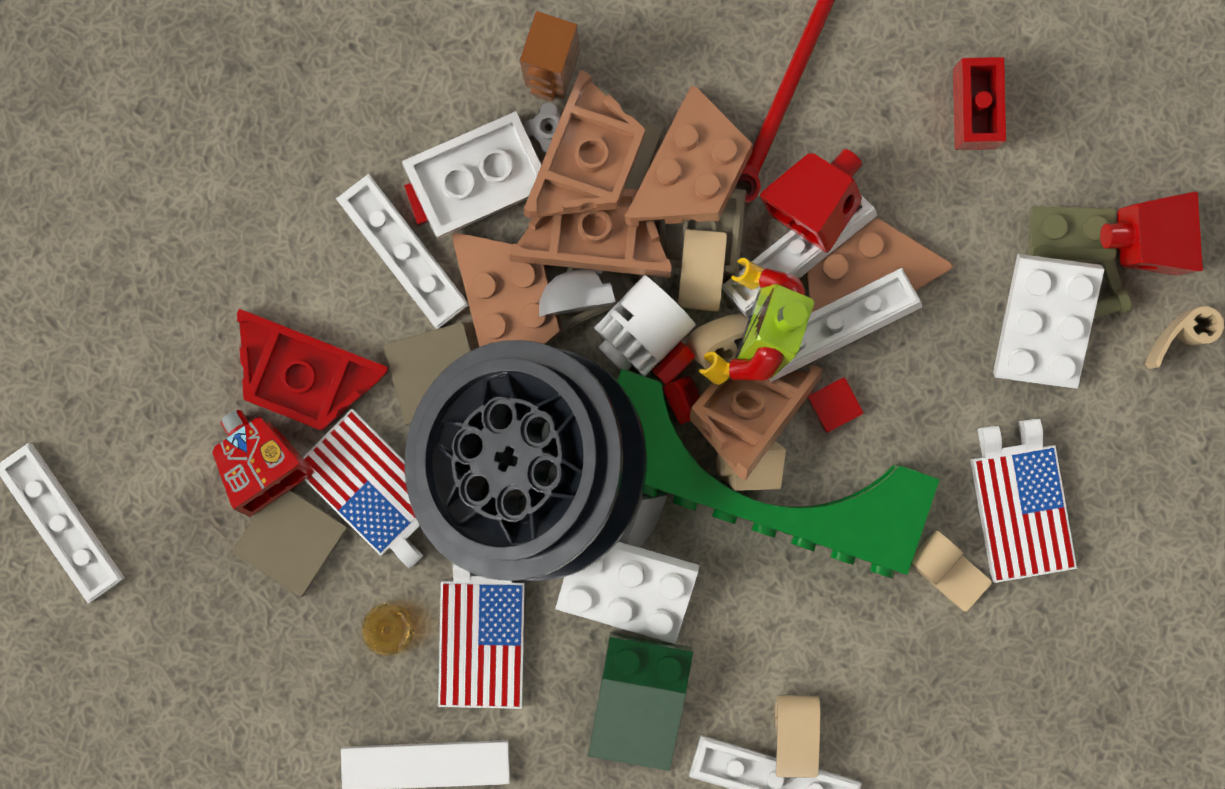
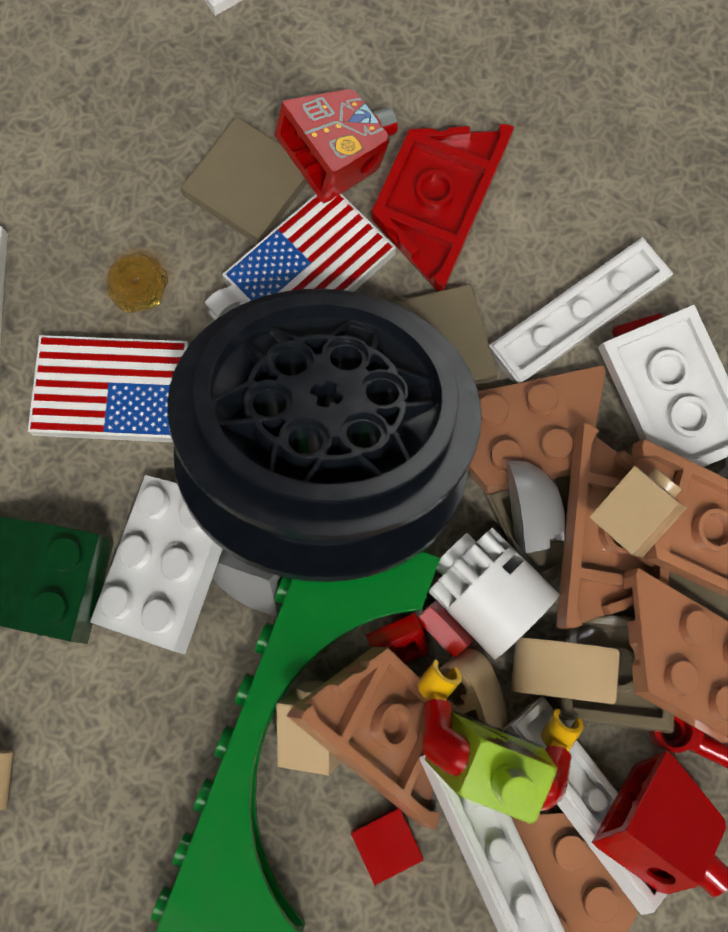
camera: 90 degrees right, 10 degrees down
none -> tan brick [590,466,687,557]

